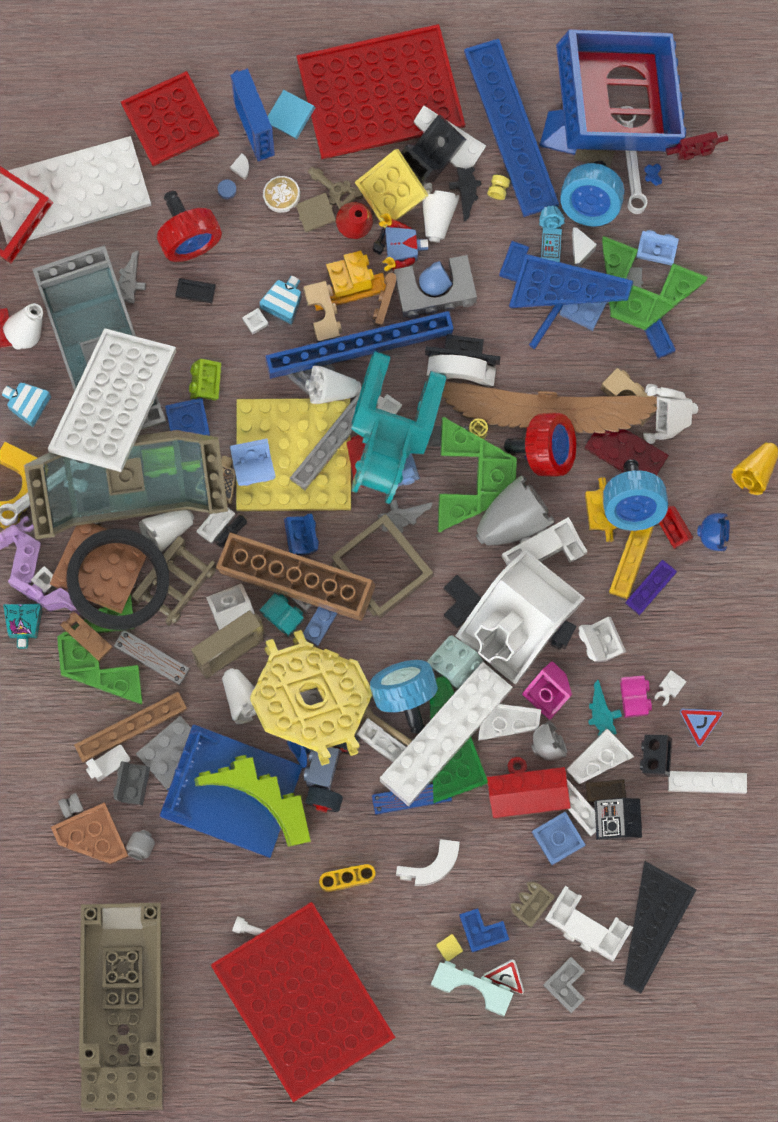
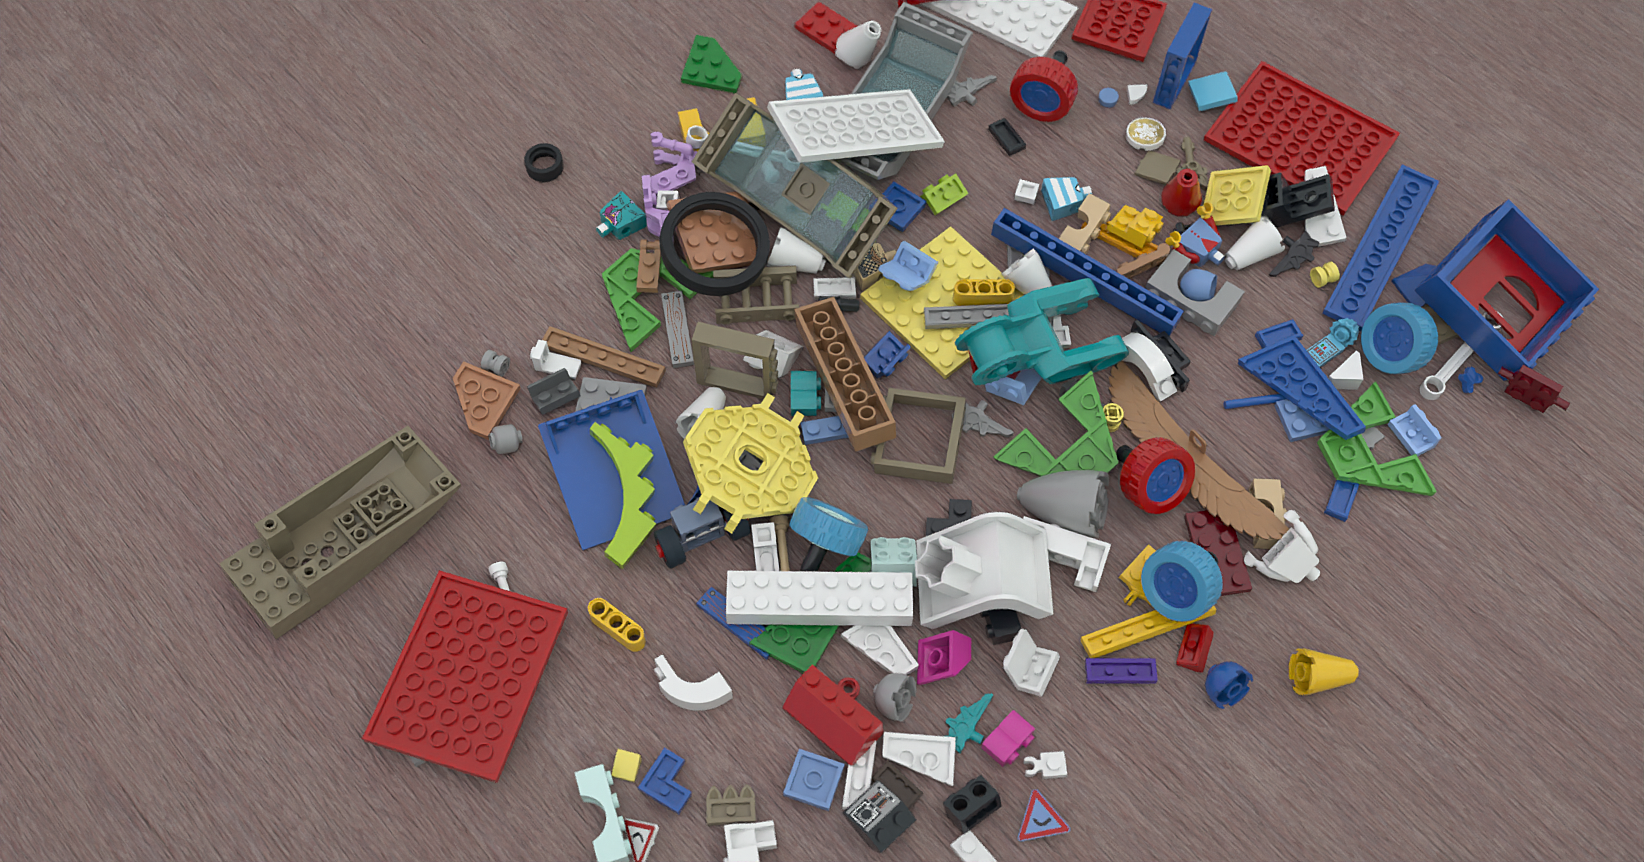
camera: 50 degrees right, 15 degrees down
none -> yellow beam [953,279,1015,306]

